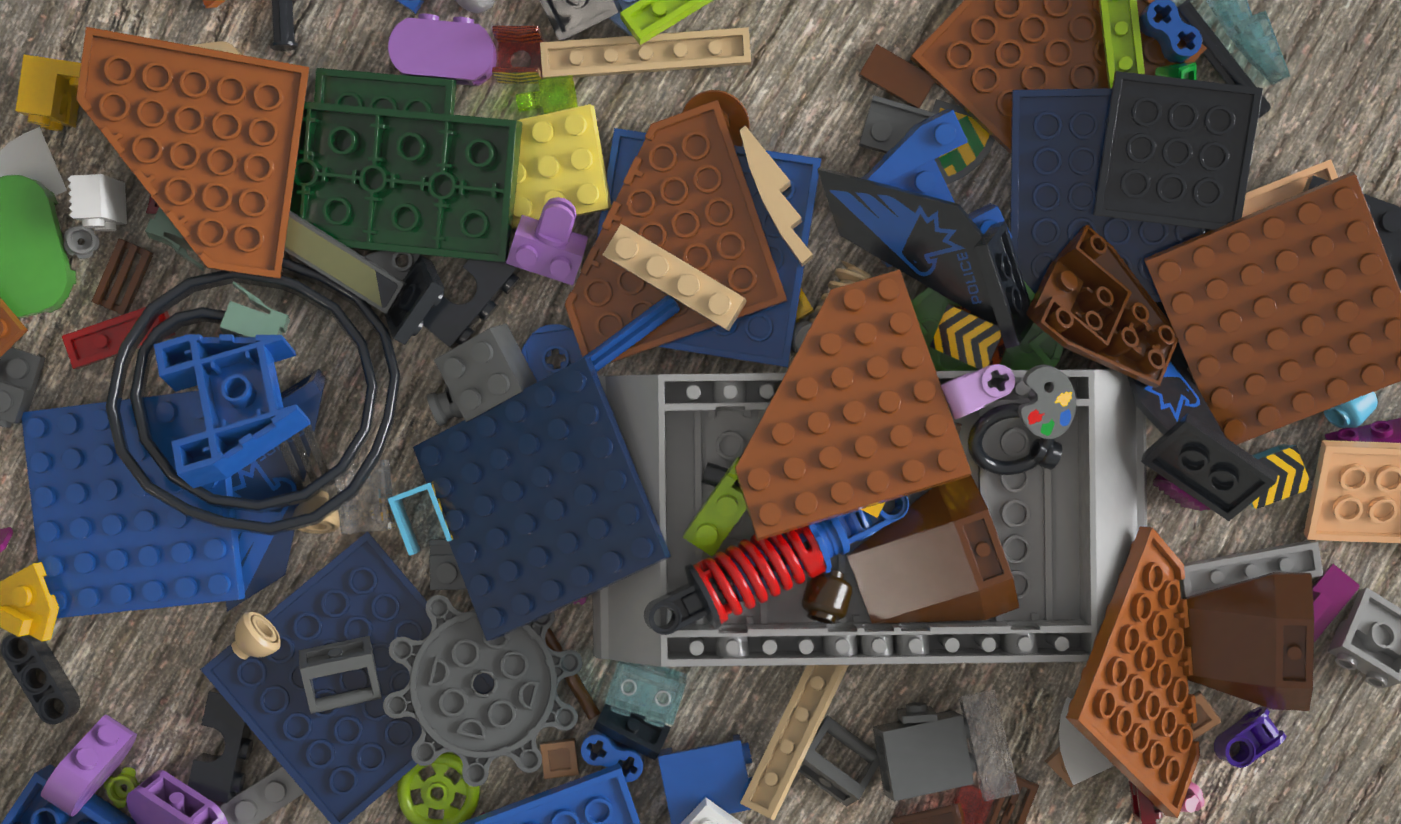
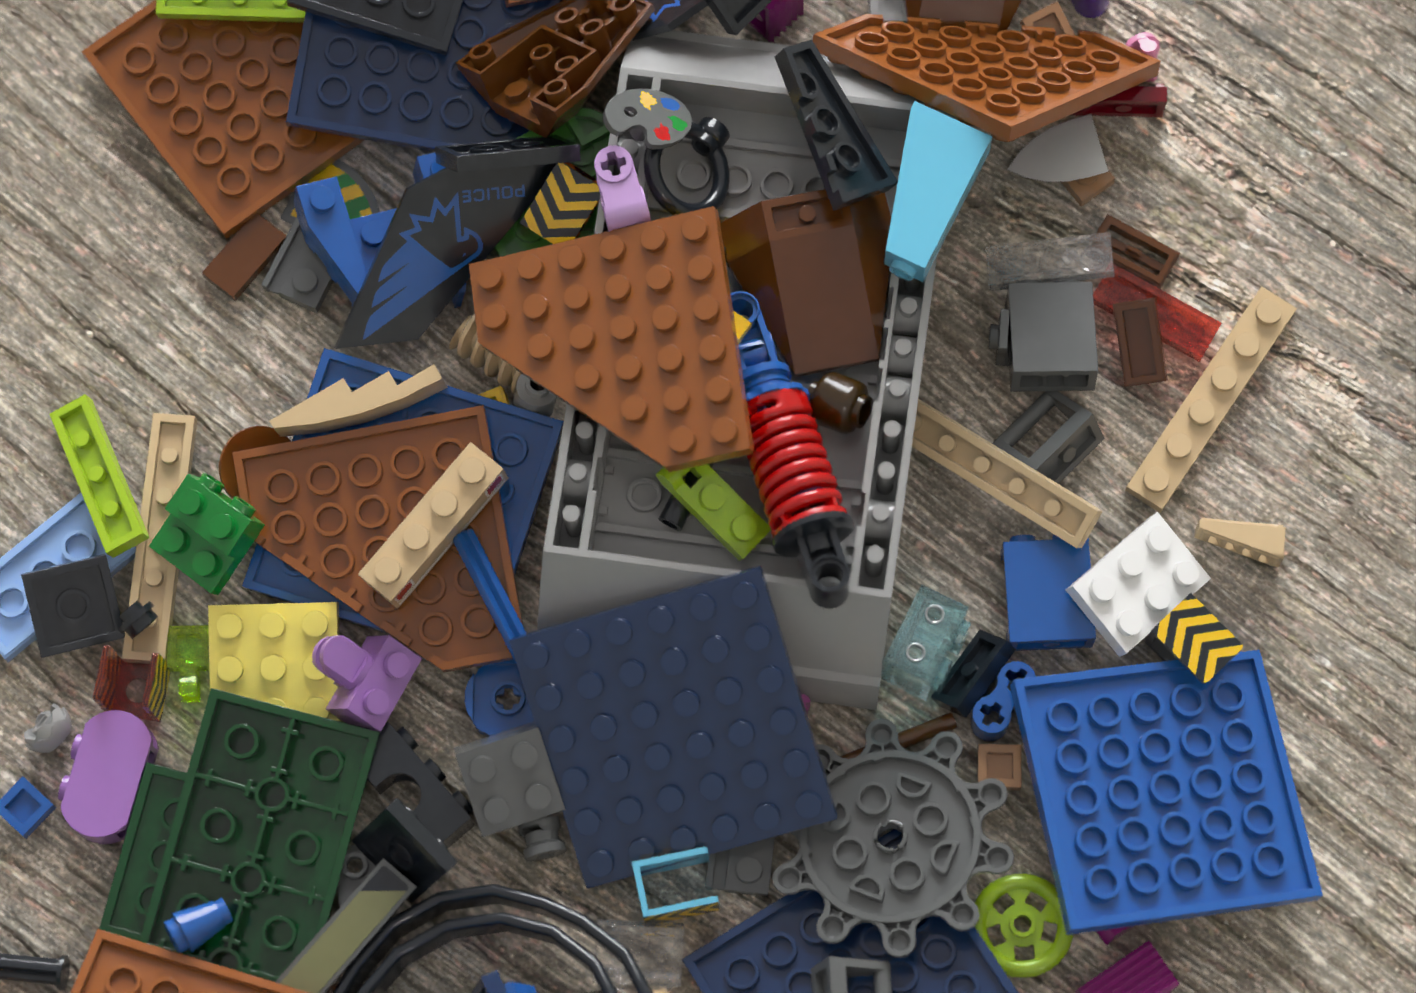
camera: 80 degrees left, 15 degrees down
none -> black plate [118,600,158,639]
none -> green plate [149,472,265,595]
none -> blue cone [163,898,233,954]
none -> black wing [775,39,898,211]
none -> medium azure slope [884,101,992,282]

